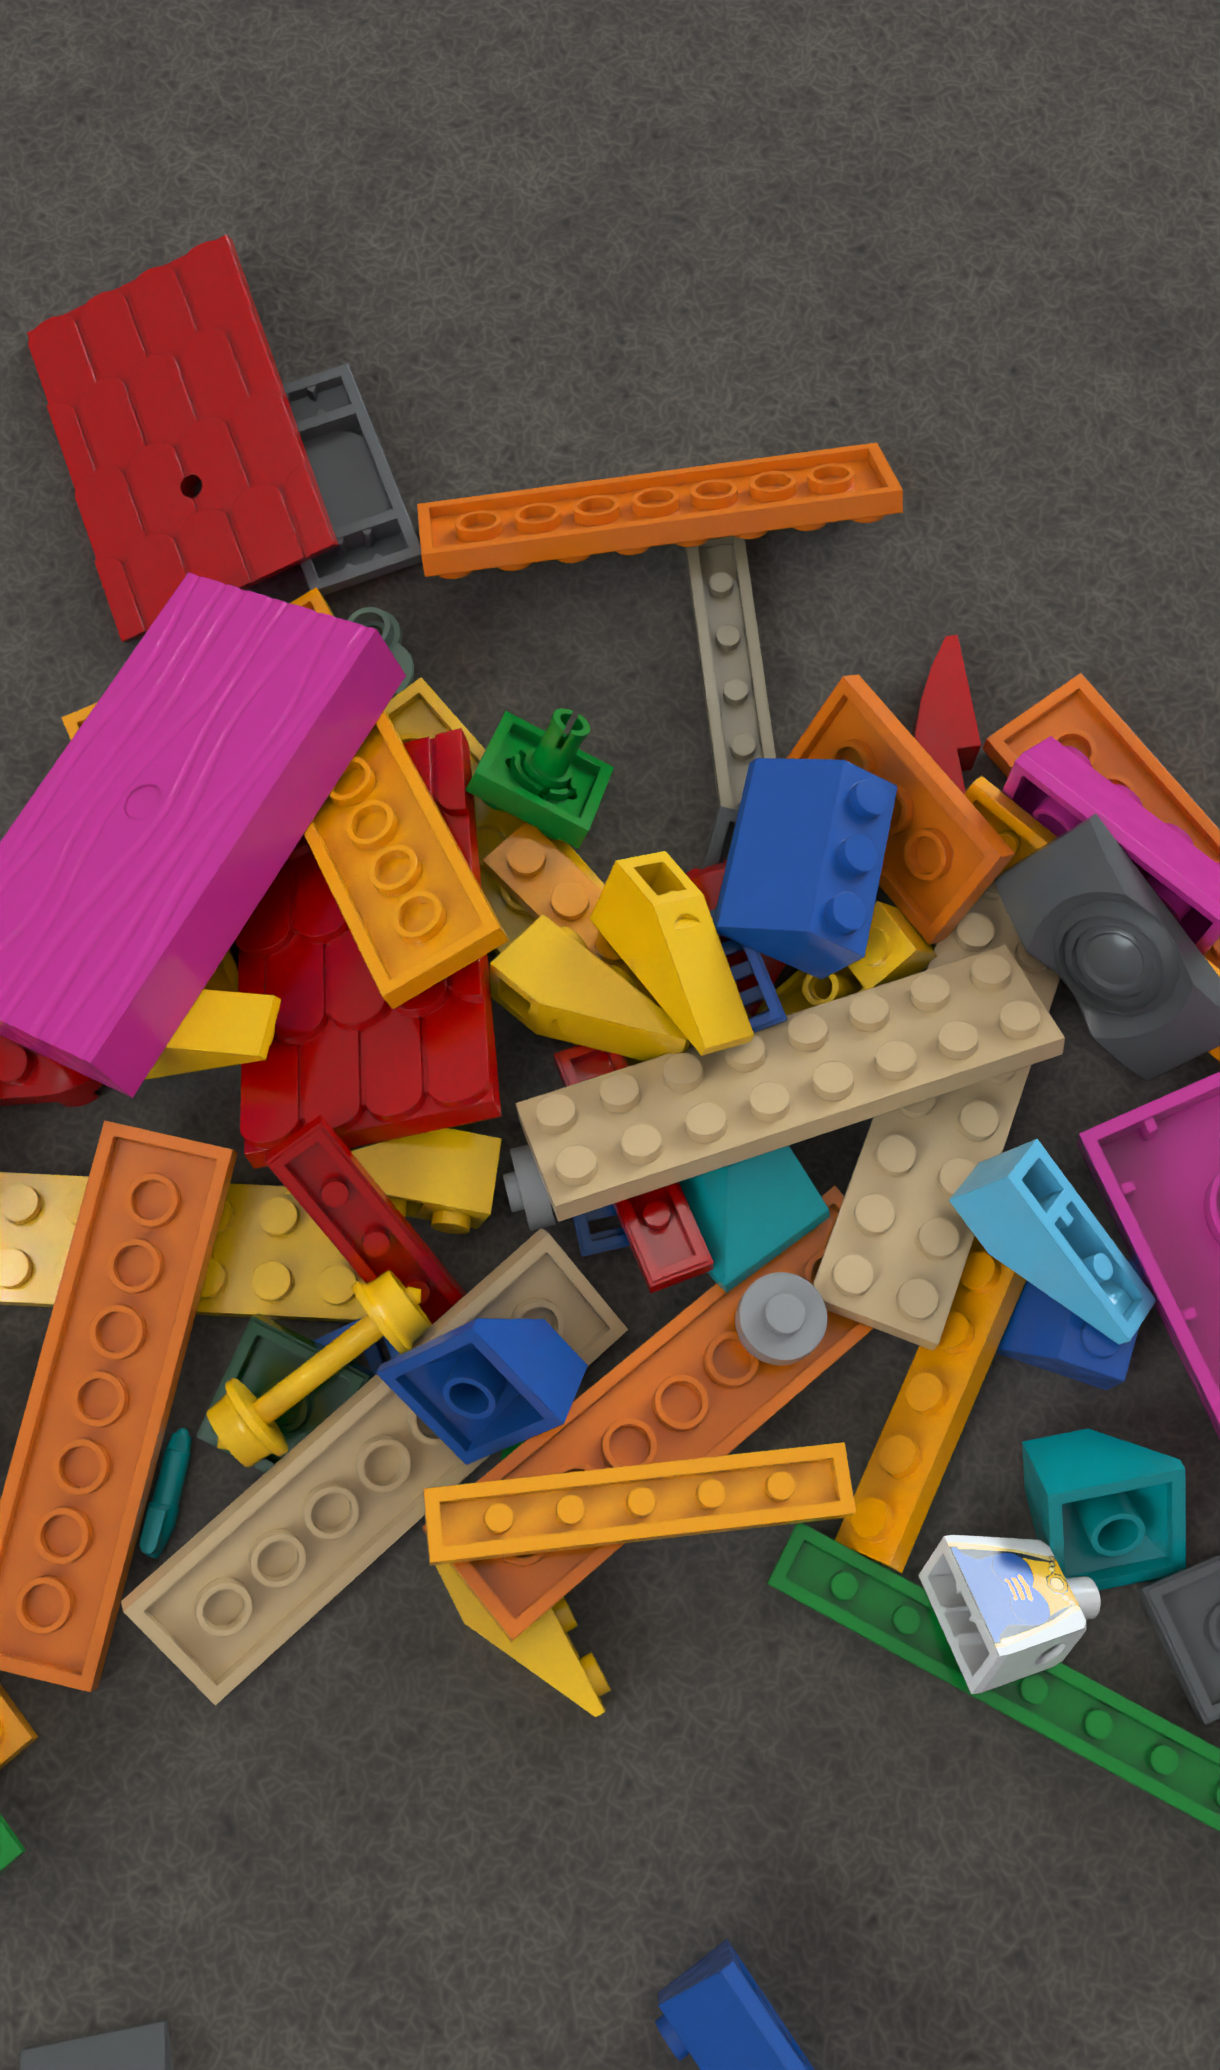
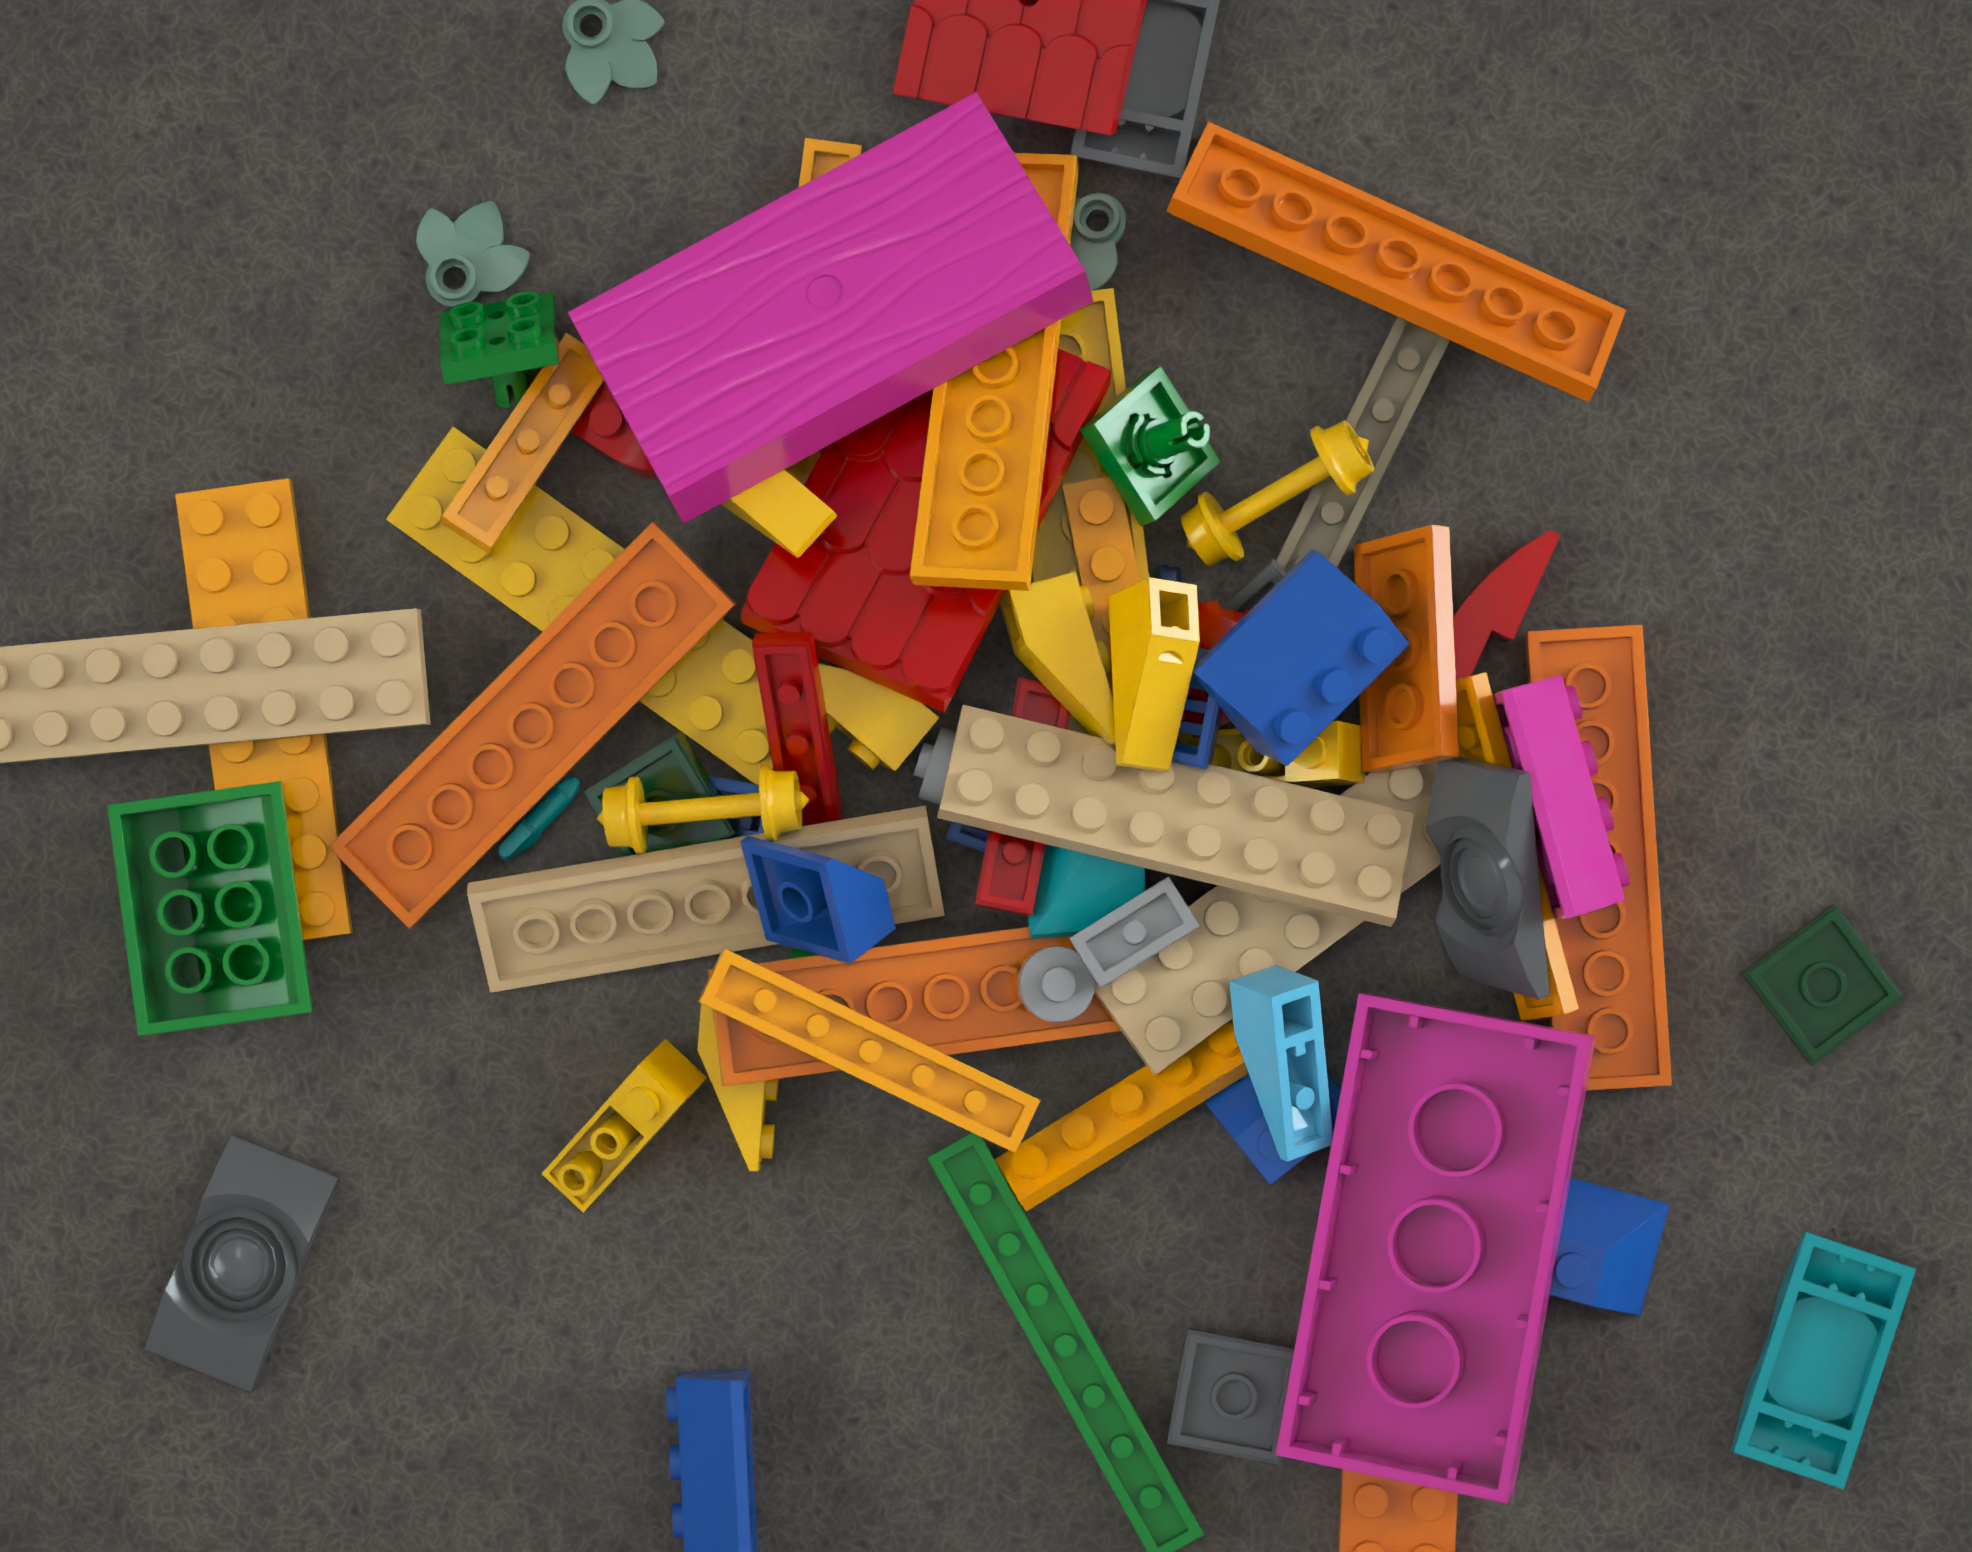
camera: 30 degrees right, 15 degrees up
torso [918,1535,1101,1694] -> none
teal slope [1022,1428,1186,1591] -> none
none -> yellow slope [542,1039,707,1213]
none -> light grey plate [1069,877,1200,989]
none -> yellow piece [1181,420,1374,566]

